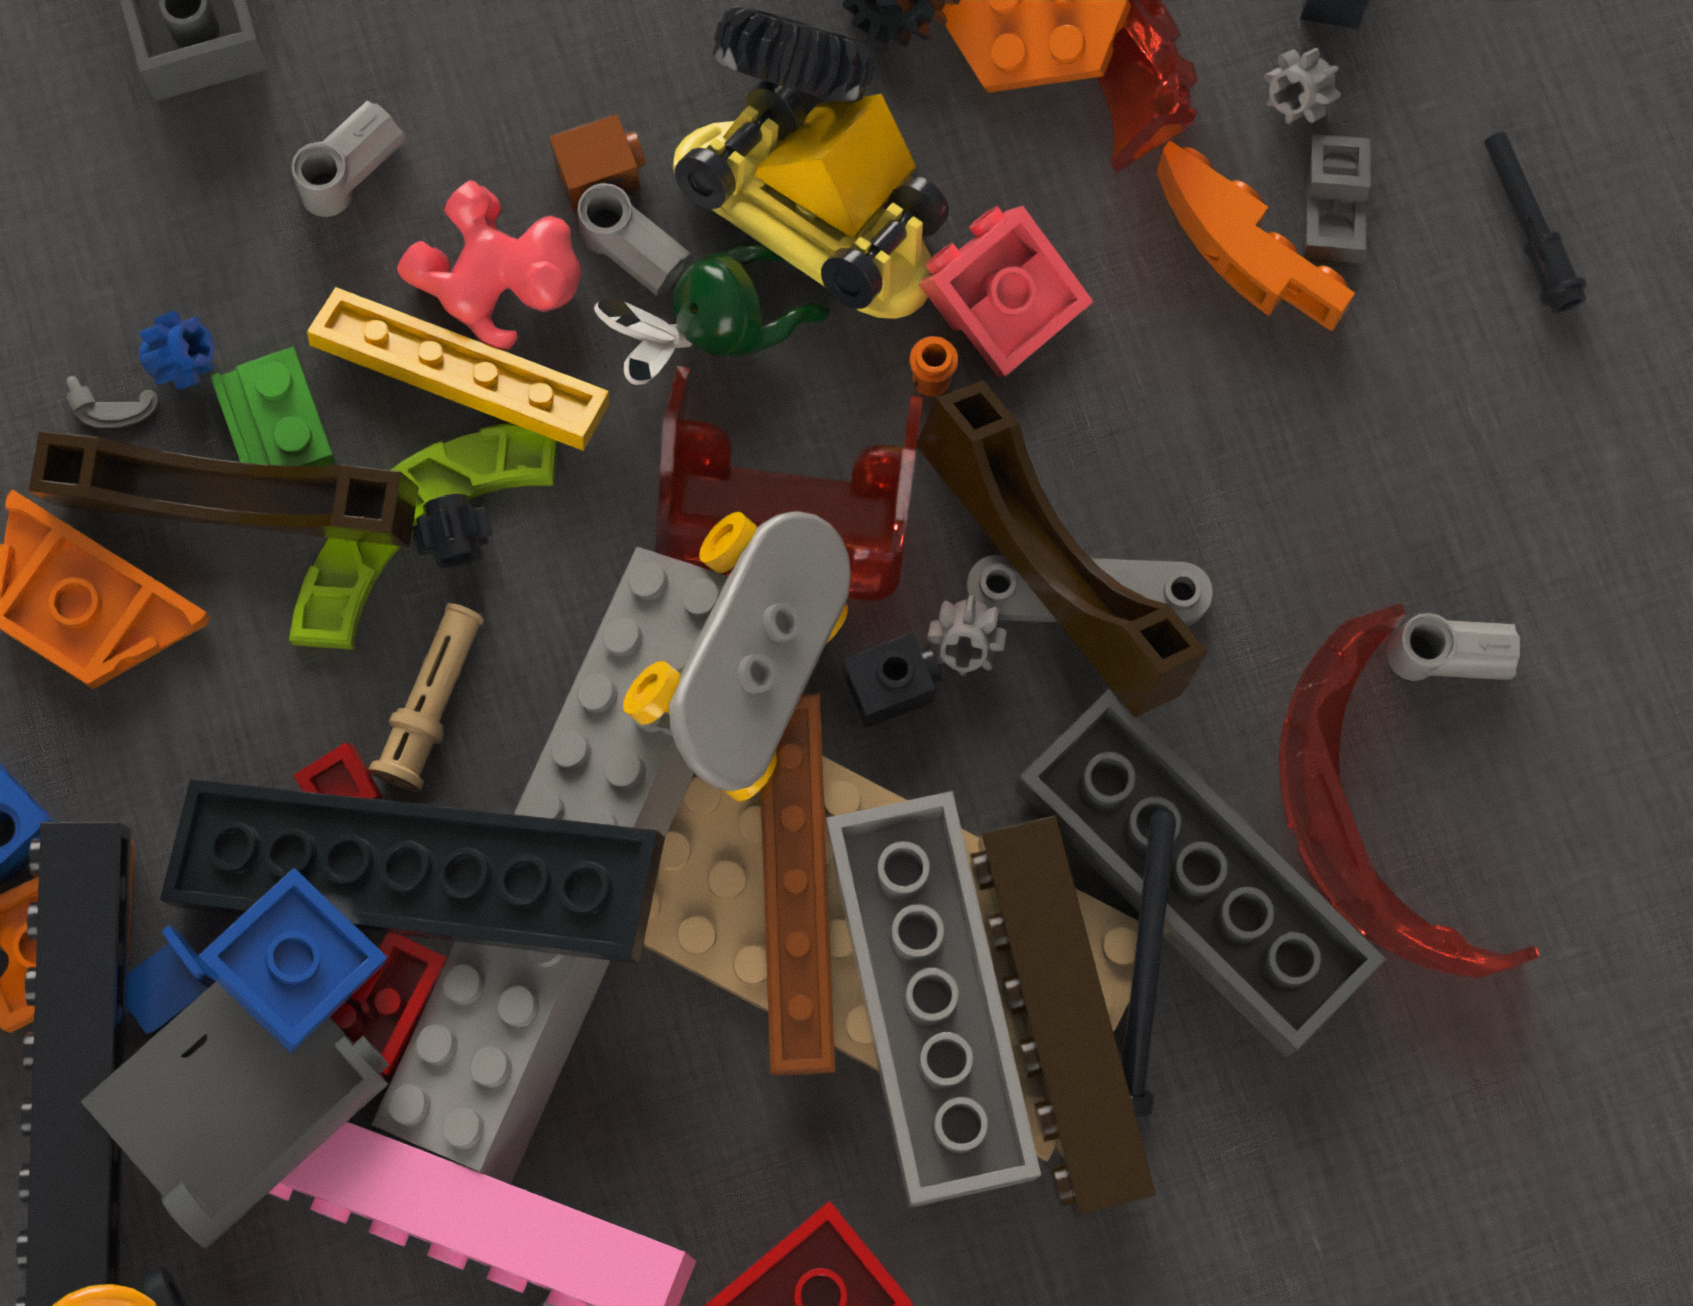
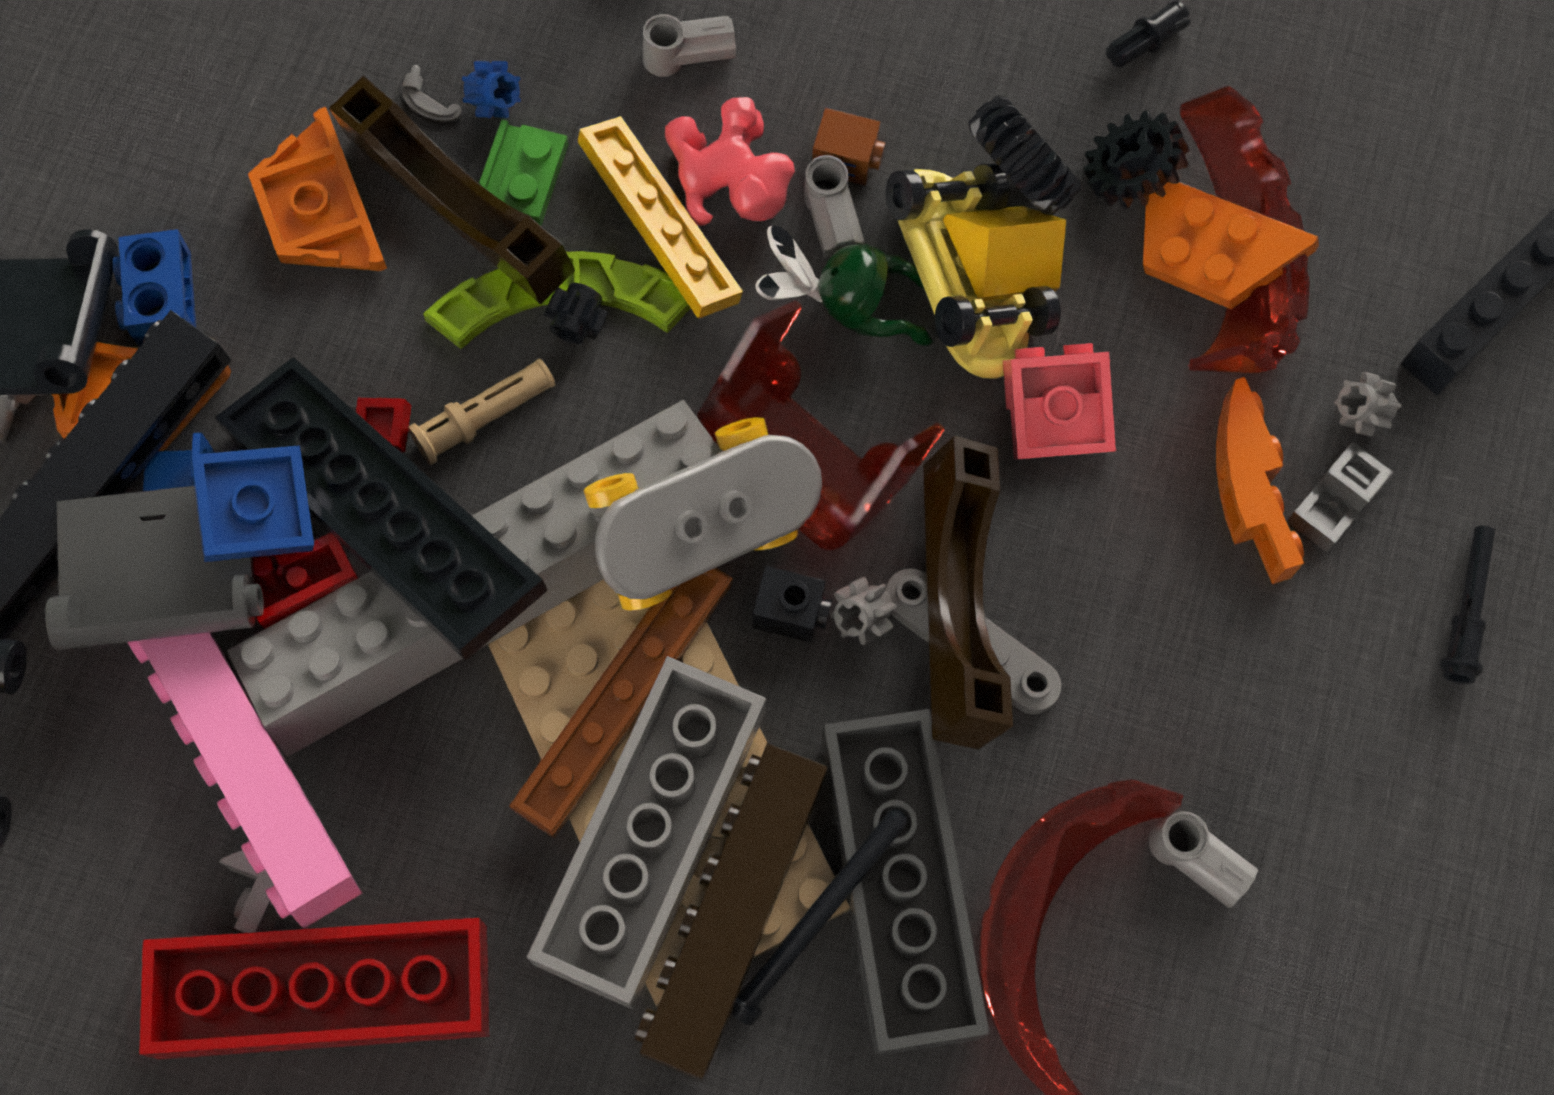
camera: 35 degrees right, 5 degrees down
orange pin [909,336,958,397] -> none

